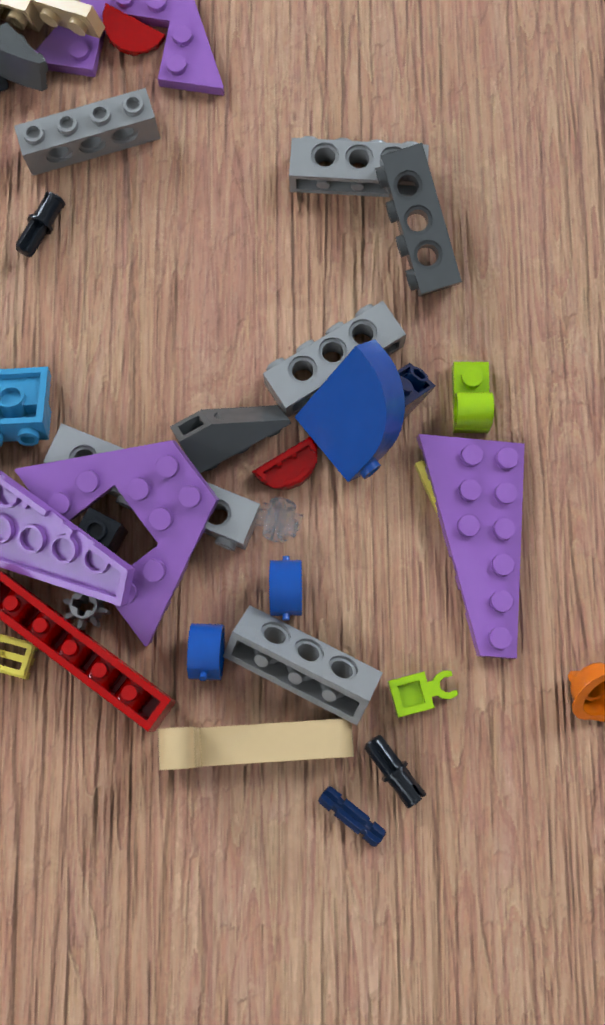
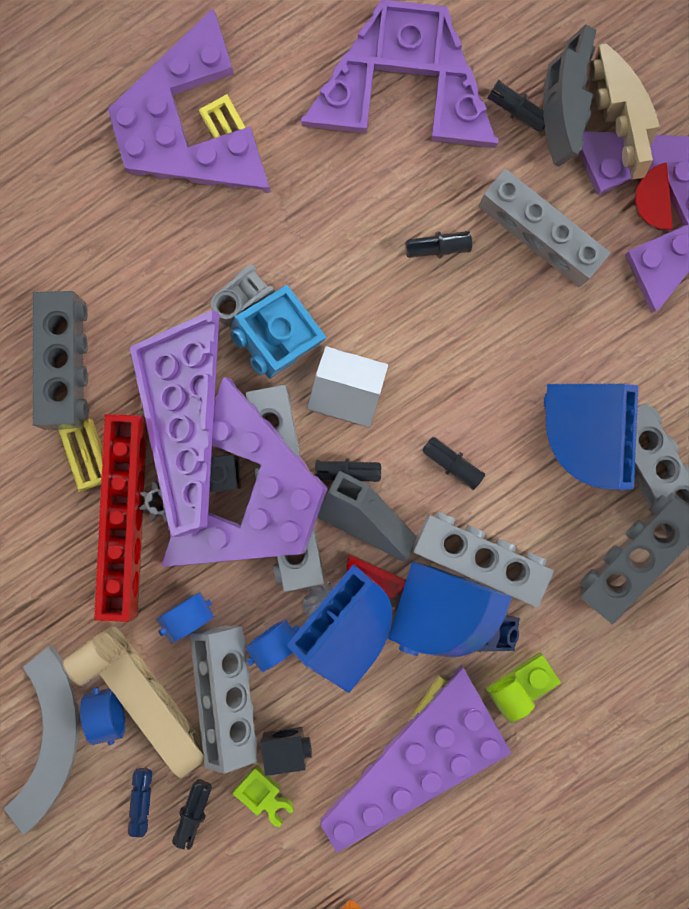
camera: 55 degrees right, 10 degrees up
none -> light grey tile [3,644,80,835]
none -> blue piece [80,687,125,745]
none -> black brick [260,727,312,776]
none -> blue brick [286,564,392,693]
none -> light grey slope [307,346,388,428]
none -> black axle [315,458,382,482]
none -> black axle [422,437,485,490]
none -> blue brick [544,384,639,490]

